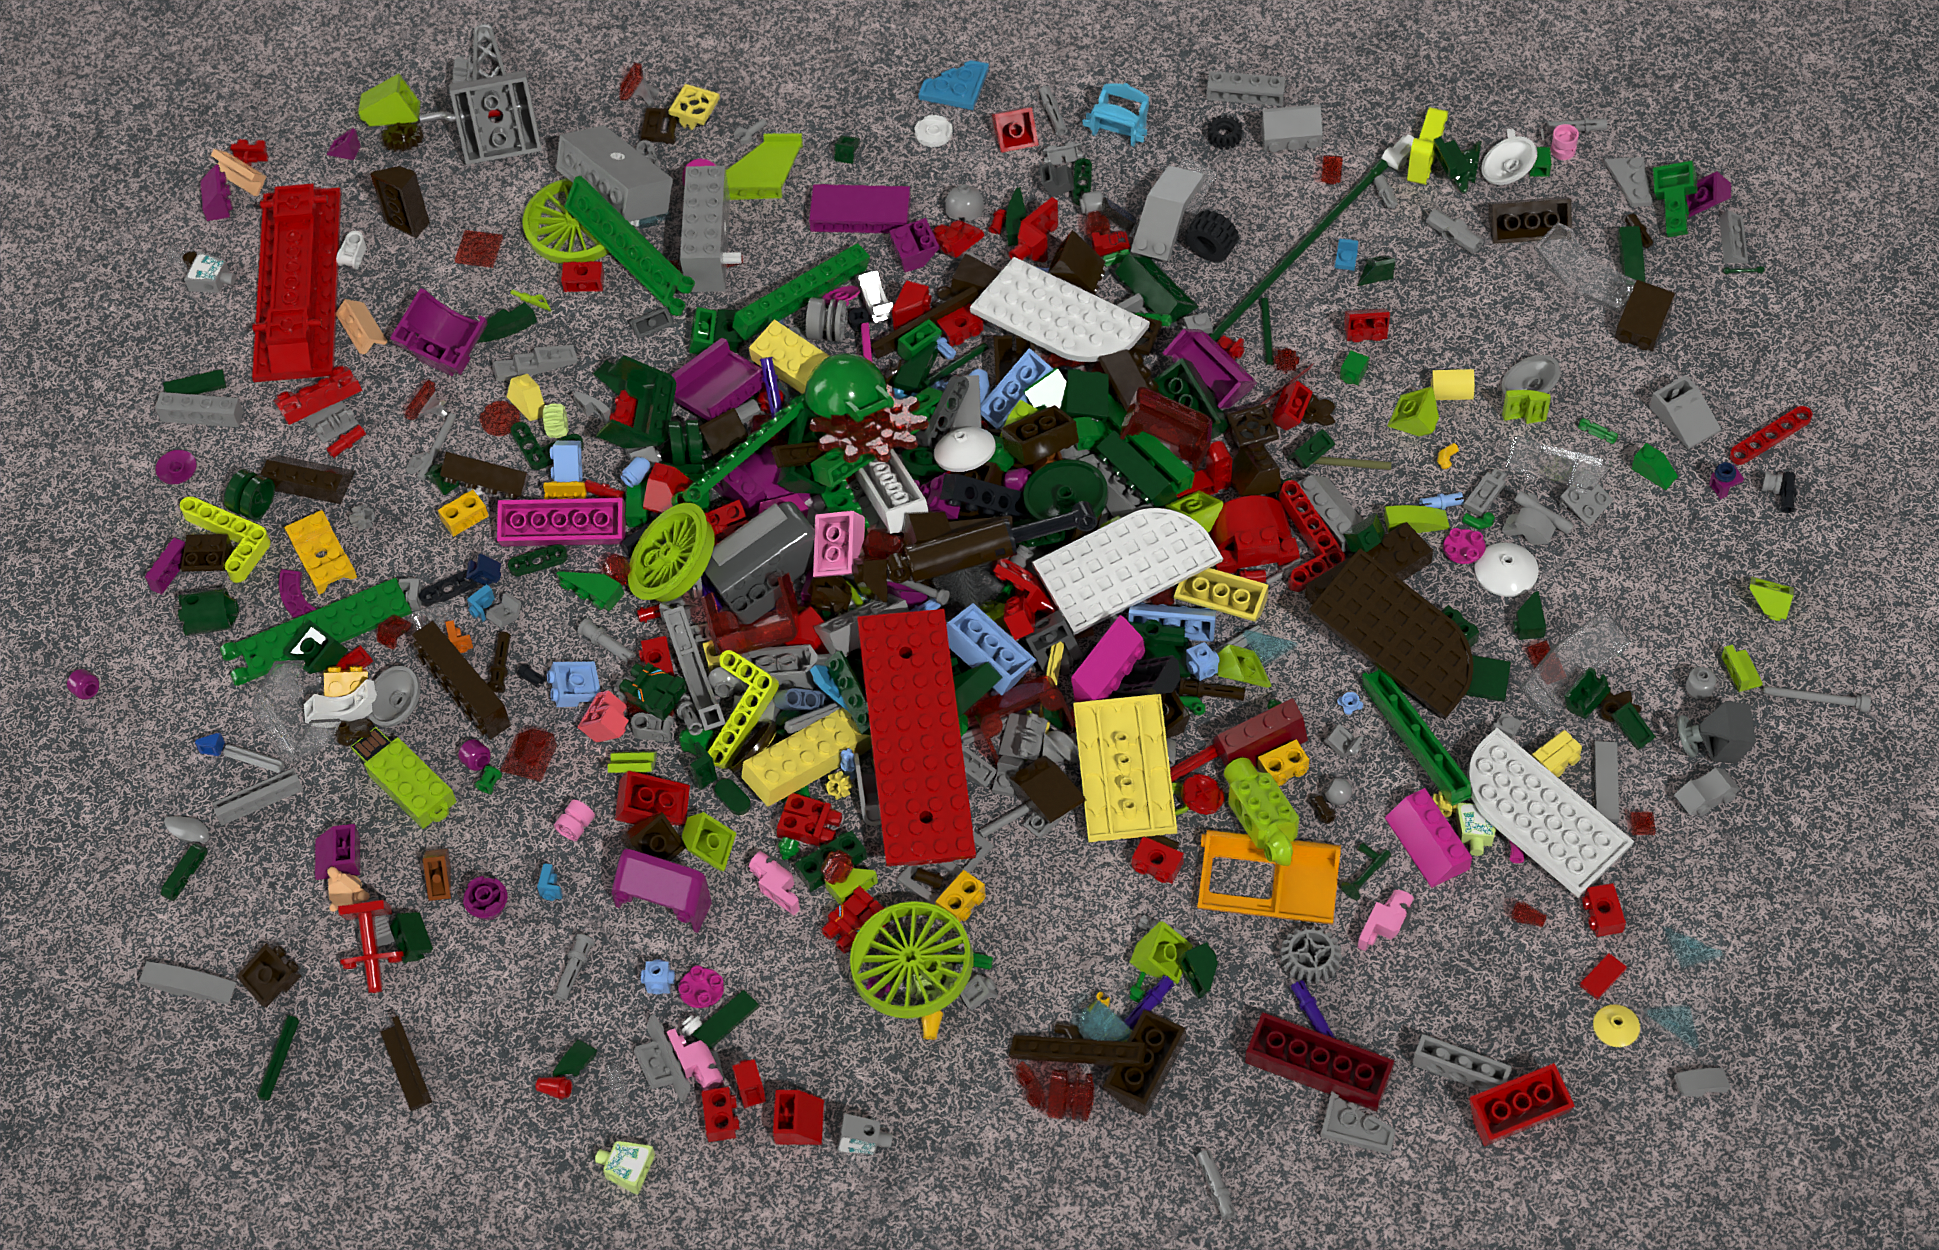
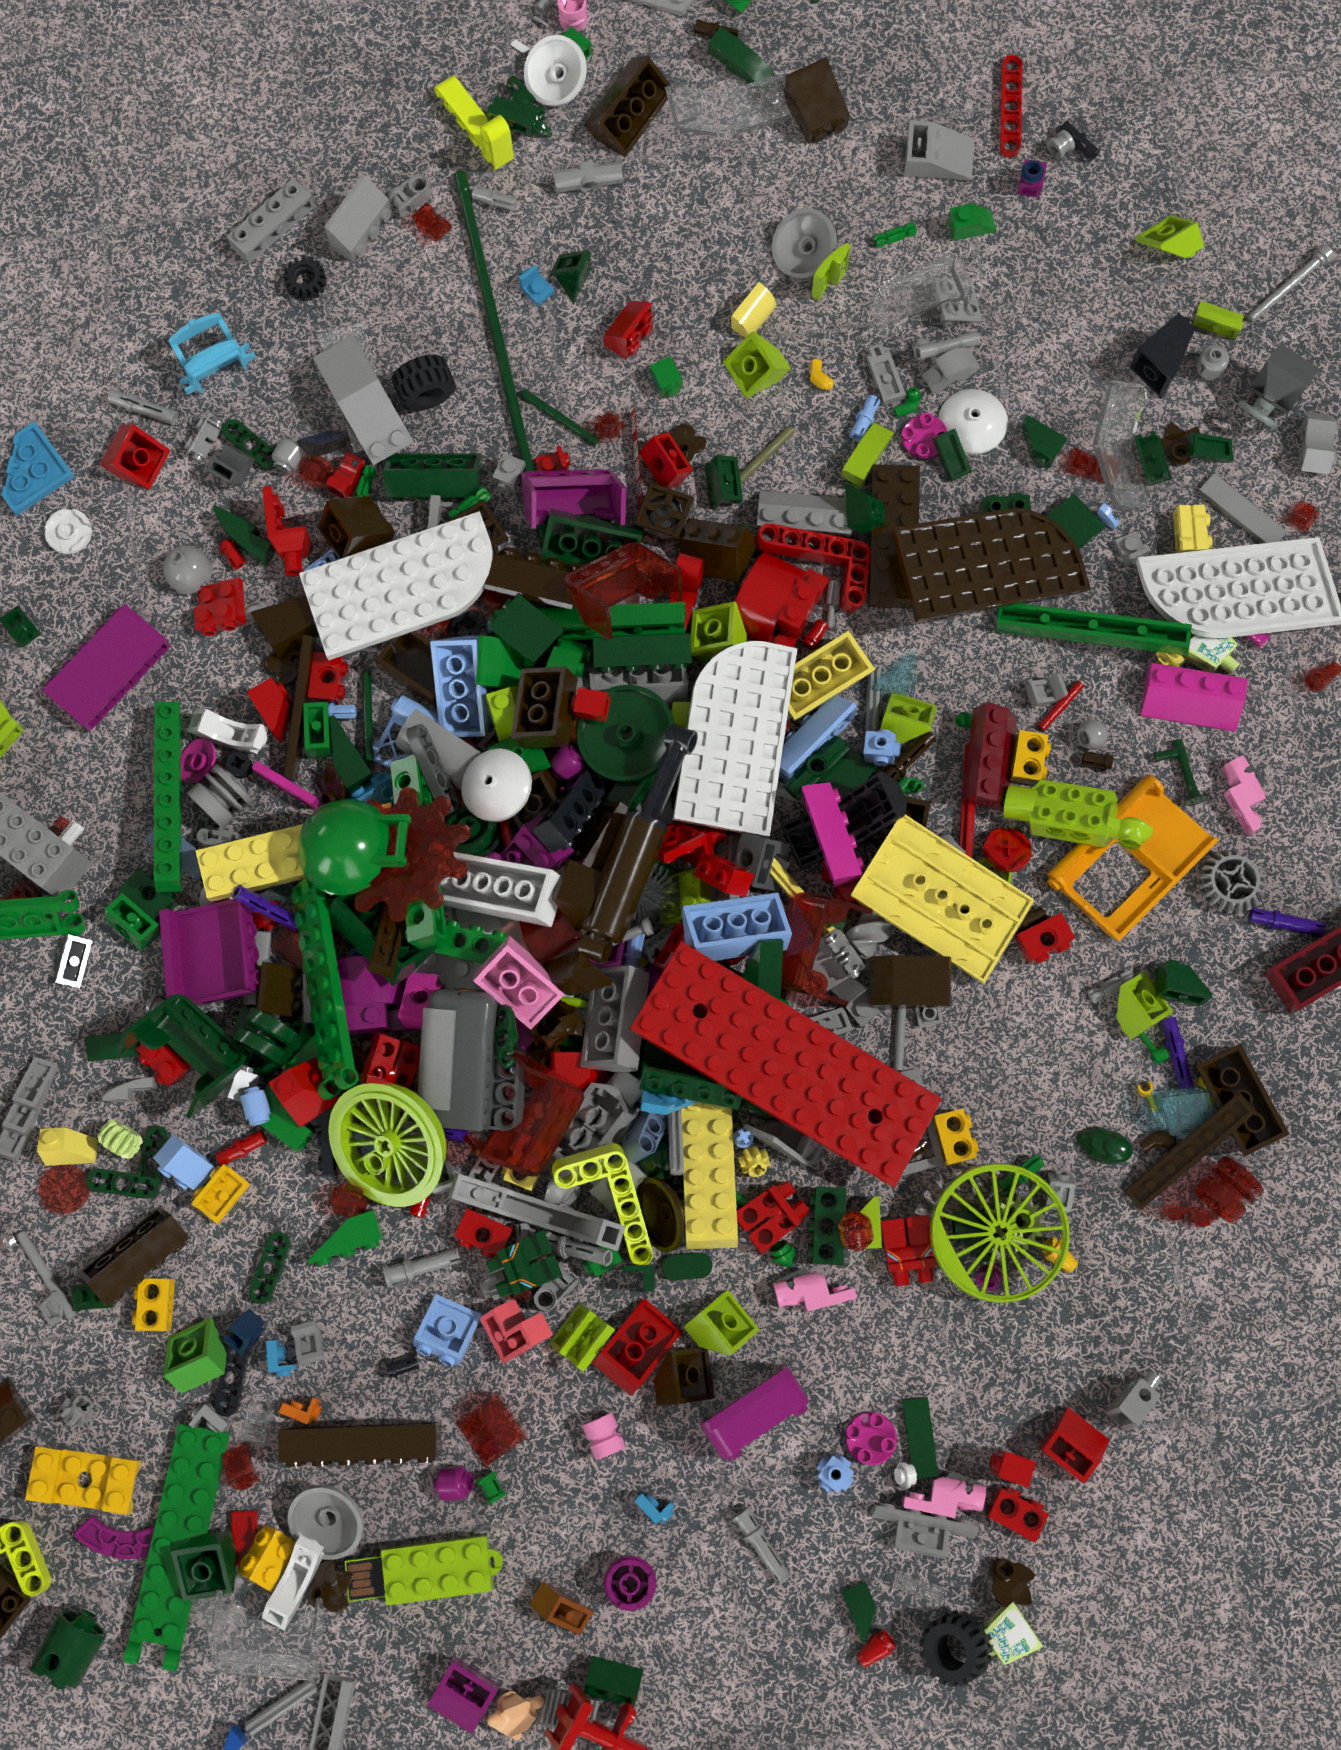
camera: 55 degrees left, 20 degrees up
dark brown pin [487,632,511,693] -> none
dark pink brick [497,498,626,546] -> none
magenta slope [889,218,940,272] -> none
light blue plate [1337,692,1363,715] -> none
white piece [1382,134,1414,171] -> none
none -> bright green slope [163,1317,227,1394]
none -> light grey piece [387,174,432,218]
none -> dark green piece [494,1004,518,1069]
none -> red brick [571,687,611,722]
none -> black tyre [919,1610,993,1687]
none -> dark green tile [932,428,972,482]
none -> dark brown plate [990,1558,1036,1608]
none -> red piece [1037,680,1084,732]
none -> dark green arm [1076,1126,1133,1165]
none -> light blue tile [1096,503,1119,530]
none -> black slope [1130,313,1196,399]

